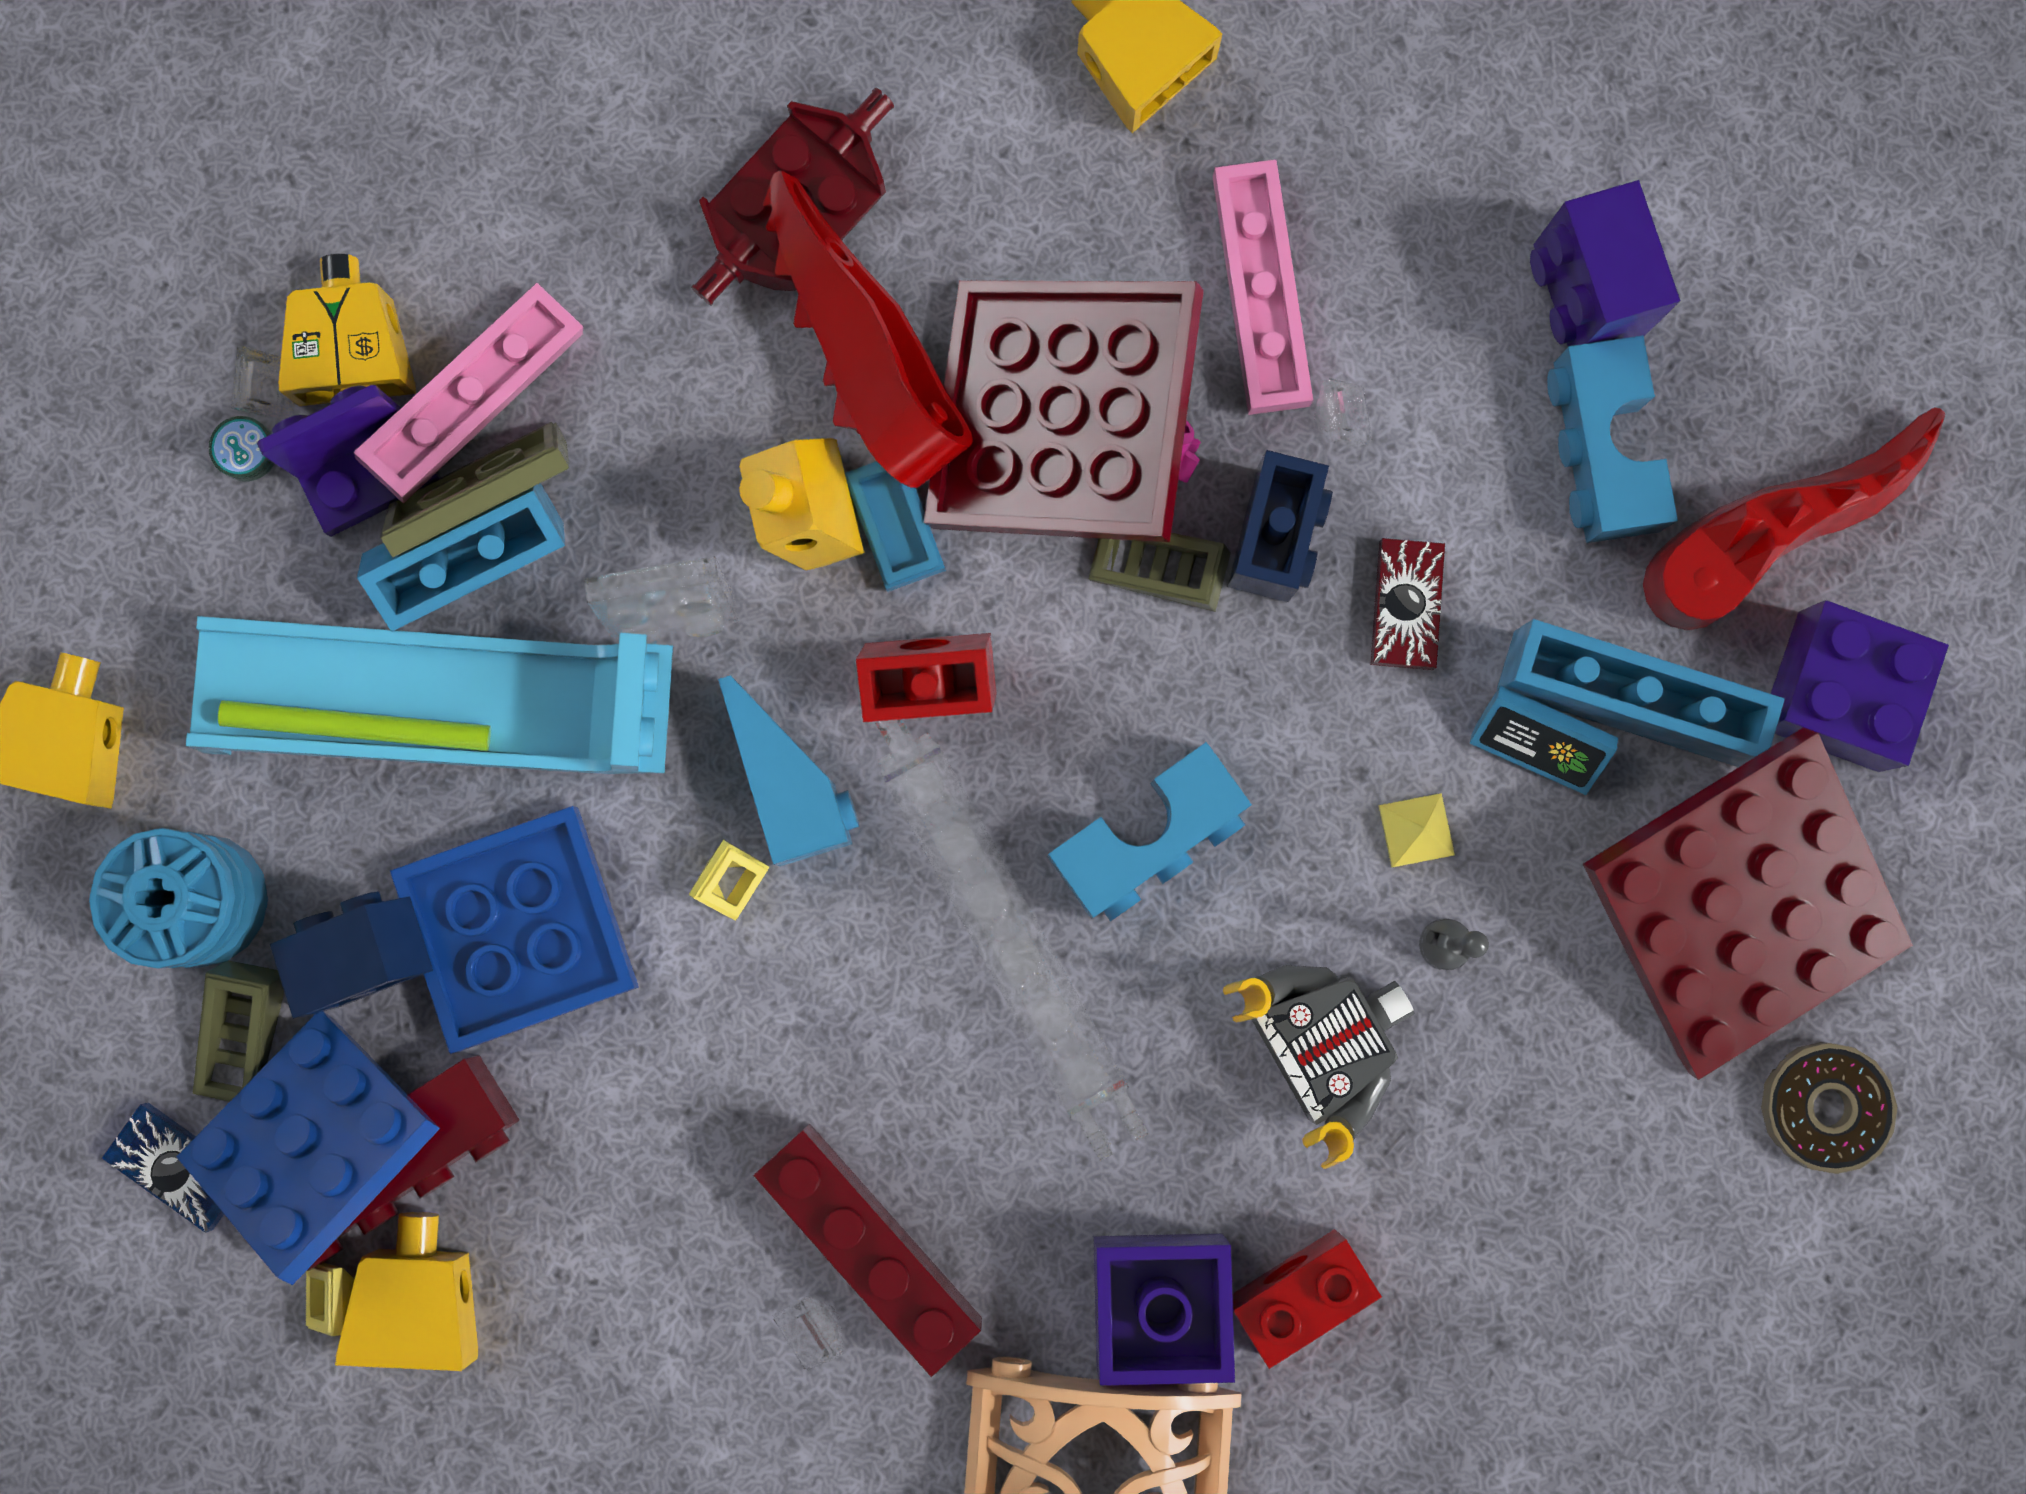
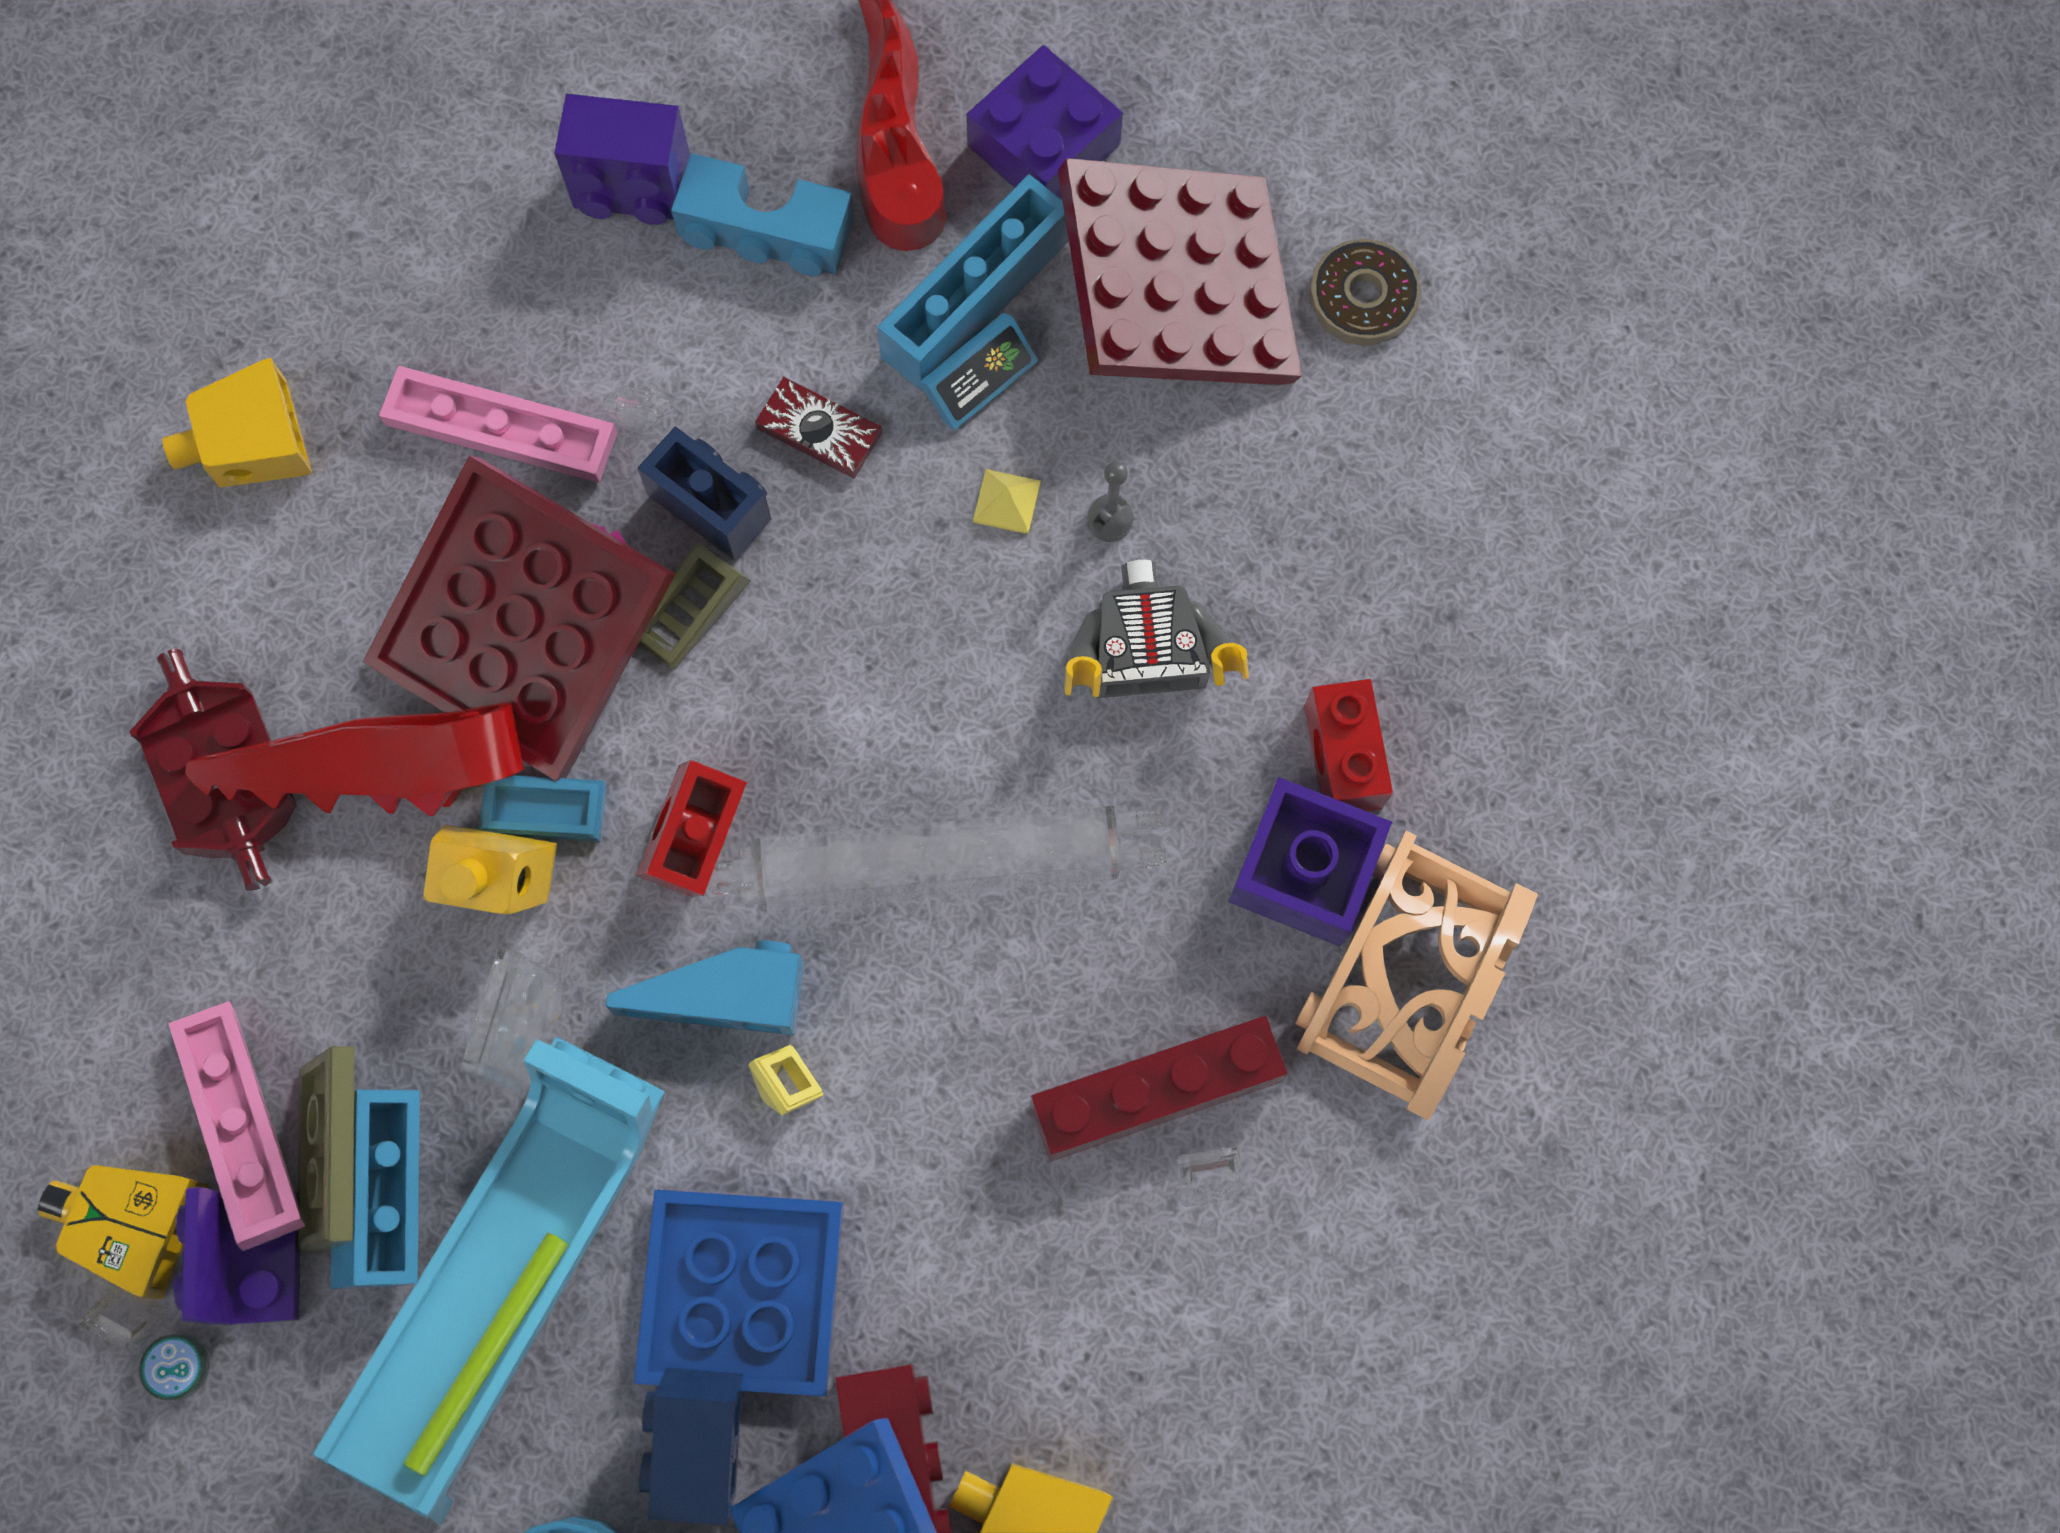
camera: 70 degrees left, 10 degrees down
dark azure arch [1047,742,1252,921] -> none

